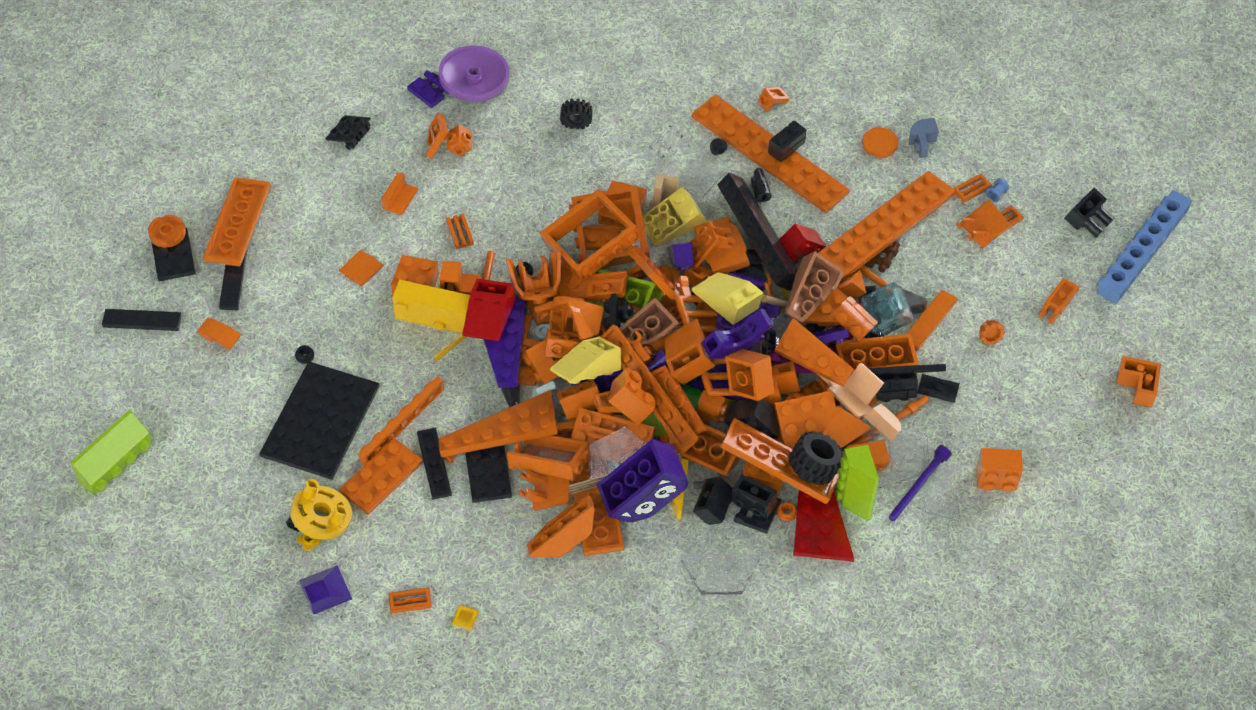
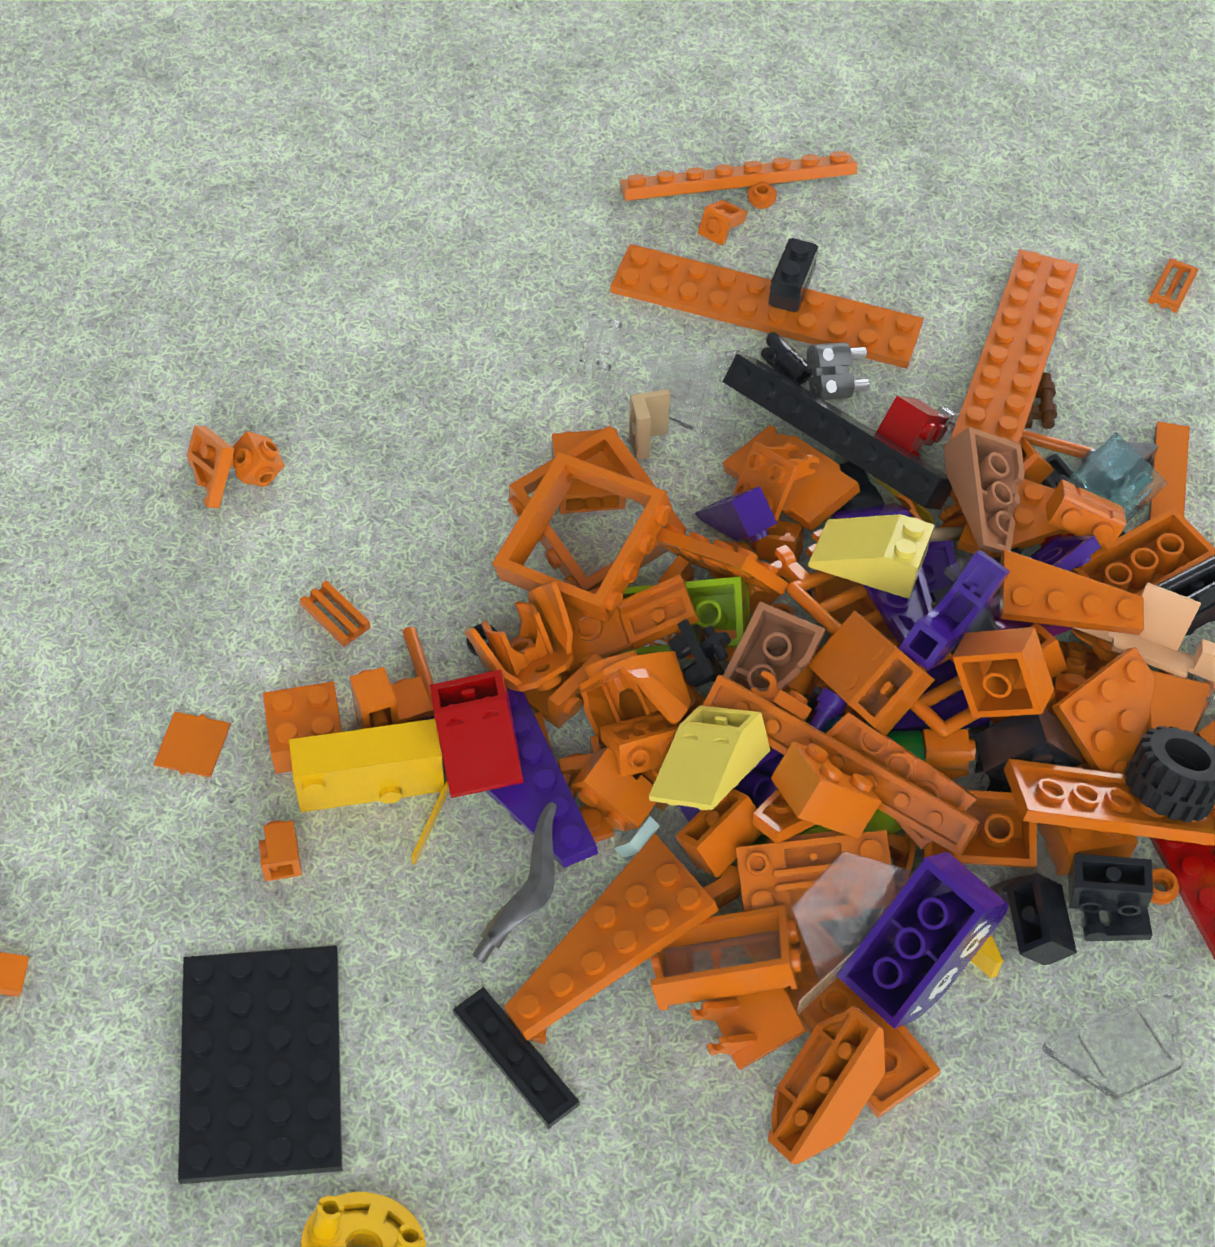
camera: 25 degrees left, 0 degrees up
black plate [295,345,314,364] -> none
black hinge [325,115,371,150] -> none
orange plate [339,438,423,515] -> none
orange plate [358,376,444,465] -> none
orange panel [381,172,418,215] -> none
dark purple plate [407,70,449,108] -> none
medium lavender dish [439,45,509,102] -> none
black plate [465,445,512,503] -> none
black cone [501,384,520,408] -> none
light aqua tile [535,324,550,341] -> none
black tyre [560,98,593,129] -> none
orange plate [583,225,620,250] -> none
light yellow slope [642,187,707,246] -> none
black plate [710,138,727,155] -> none
orange tile [862,127,898,158] -> none
sand blue brick [908,118,939,158] -> none
orange tile [953,174,992,203] -> none
orange plate [956,200,1011,249] -> none
medium blue bush [985,178,1009,202] -> none
none -> orange brick [258,820,302,881]
none -> flat silver piece [472,802,557,963]
none -> orange plate [620,151,857,201]
none -> orange plate [747,183,777,209]
none -> dark grey piece [806,342,870,400]

